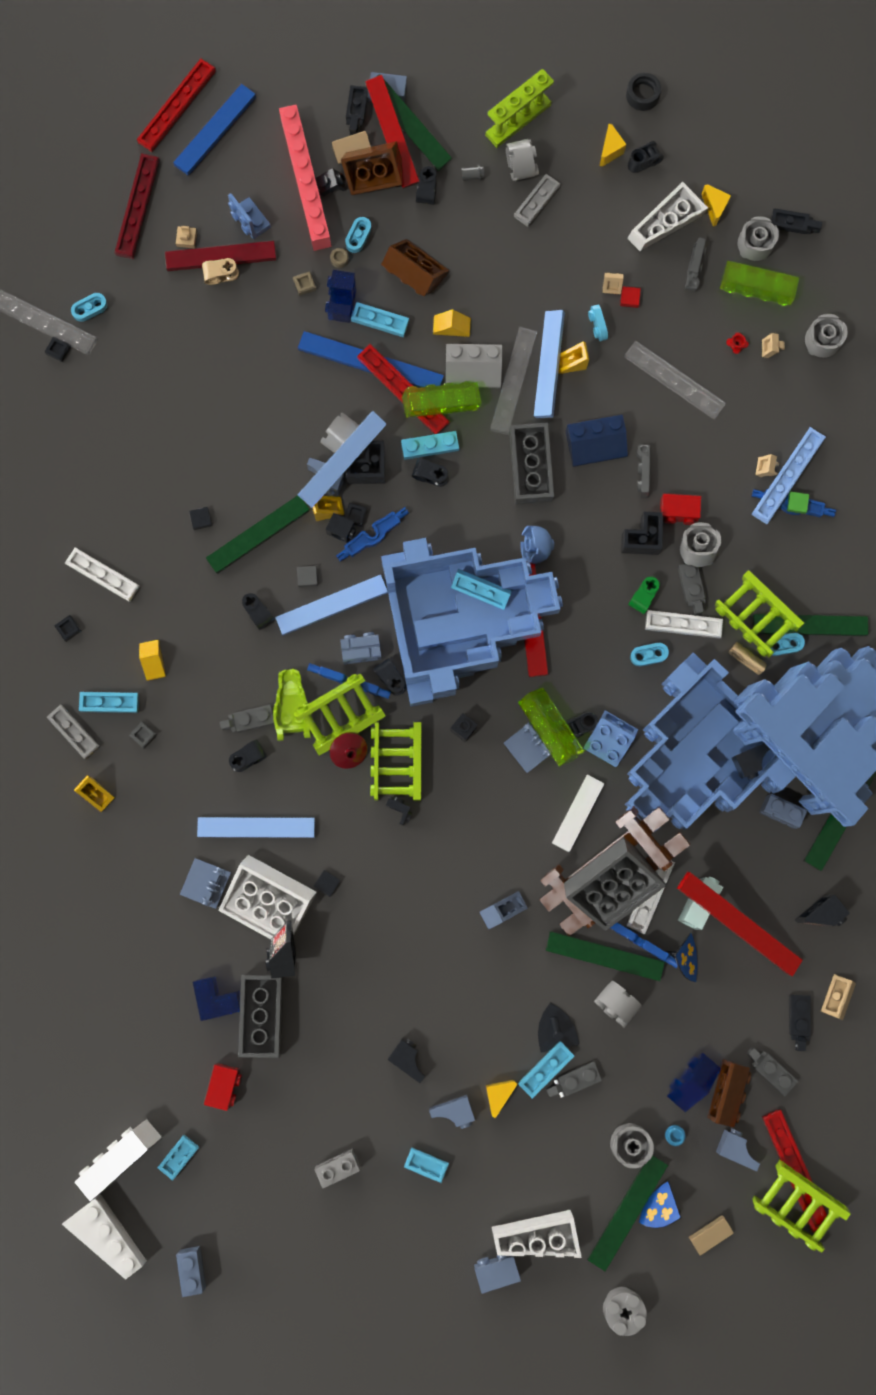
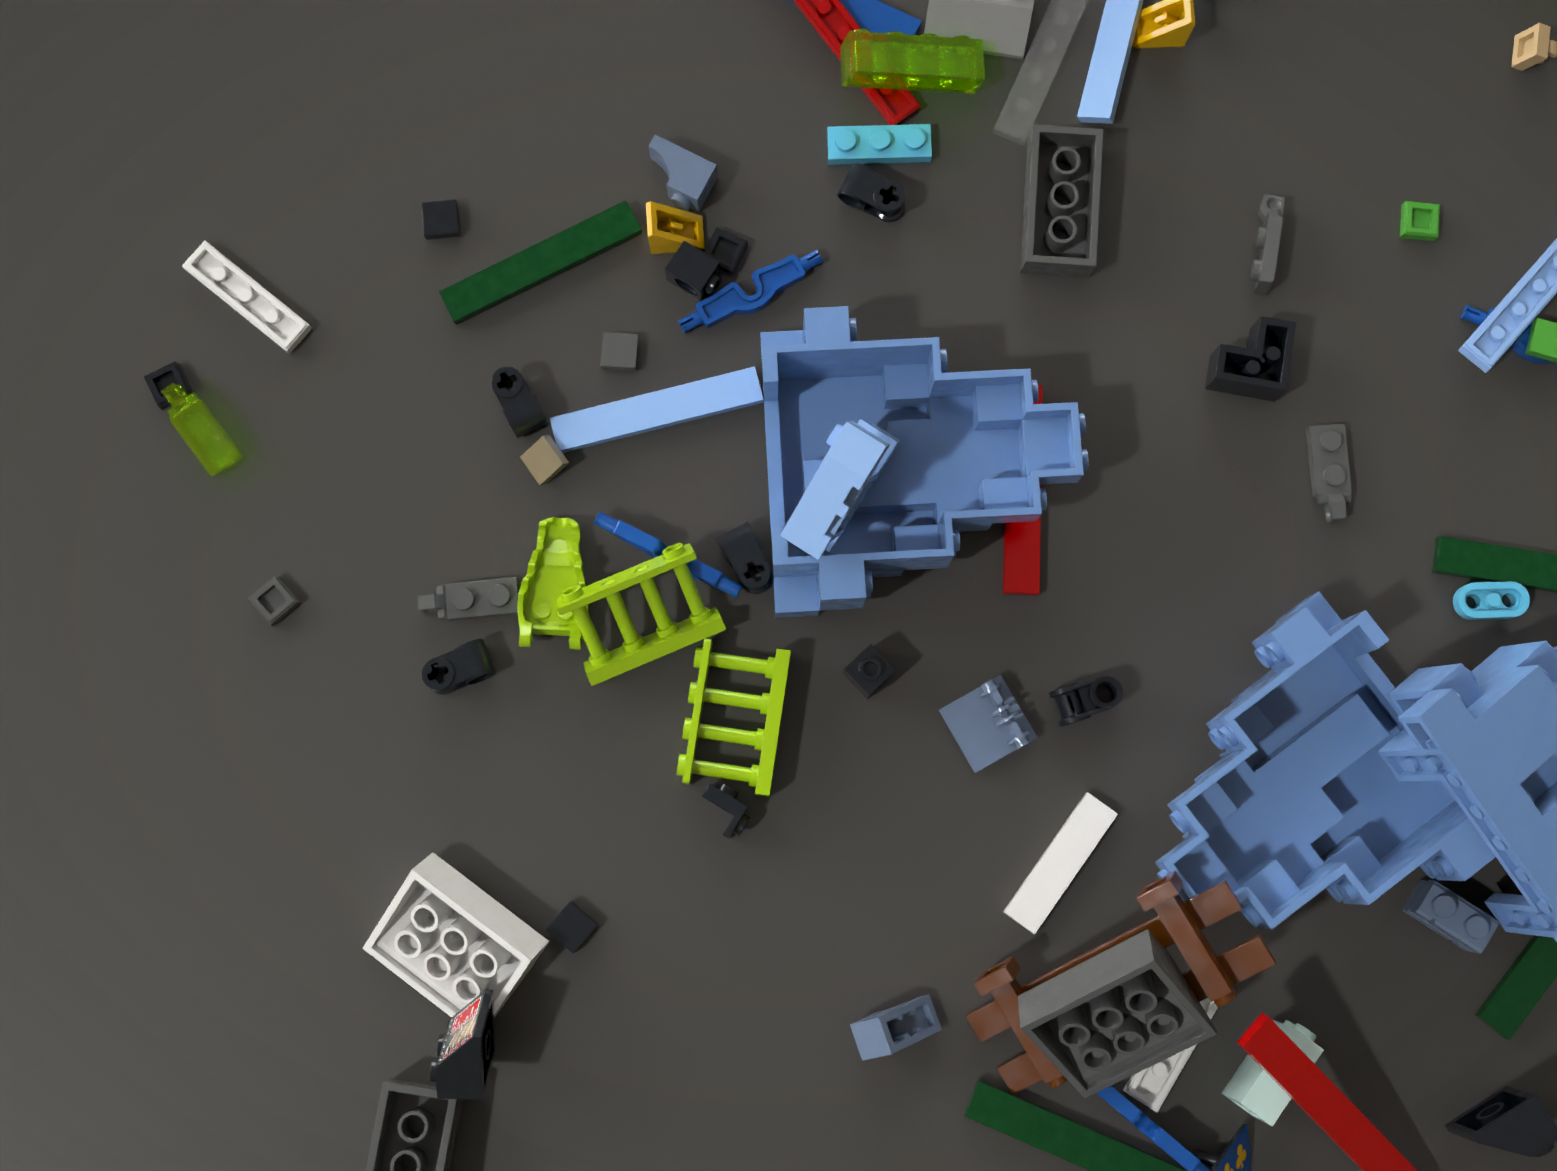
camera: 10 degrees right, 0 degrees up
light grey tile [47,705,100,760] -> none
yellow slope [74,775,114,812] -> none
medium azure plate [79,692,139,713] -> none
yellow slope [139,640,166,681] -> none
sand blue hinge [180,858,231,909] -> none
clear blue brick [192,976,240,1021] -> none
light blue tile [197,817,315,838] -> none
light blue tile [297,411,387,508] -> none
light grey brick [320,412,359,453] -> none
dark red dish [329,732,367,769] -> none
sand blue brick [340,632,382,665] -> none
black brick [346,440,385,484] -> none
medium azure plate [451,569,512,610] -> none
clear neon green brick [518,688,585,767] -> none
medium blue cylinder [521,526,554,564] -> none
dark blue slope [565,414,628,467] -> none
medium blue bracket [584,710,638,767] -> none
clear tile [624,340,726,420] -> none
green piece [628,577,660,614] -> none
medium azure plate [630,643,669,667] -> none
white tile [645,610,723,639] -> none
red brick [660,494,701,525] -> none
light grey brick [680,522,721,567] -> none
lime fence [715,570,804,658] -> none
red plate [726,333,748,354] -> none
tan slope [728,642,767,675] -> none
black arch [732,743,770,780] -> none
tan tile [756,454,779,477] -> none
none -> clear neon green hinge [161,383,244,477]
none -> dark tan tile [520,435,569,485]
none -> light blue wedge [780,418,901,560]
none -> bright green tile [1400,201,1440,241]

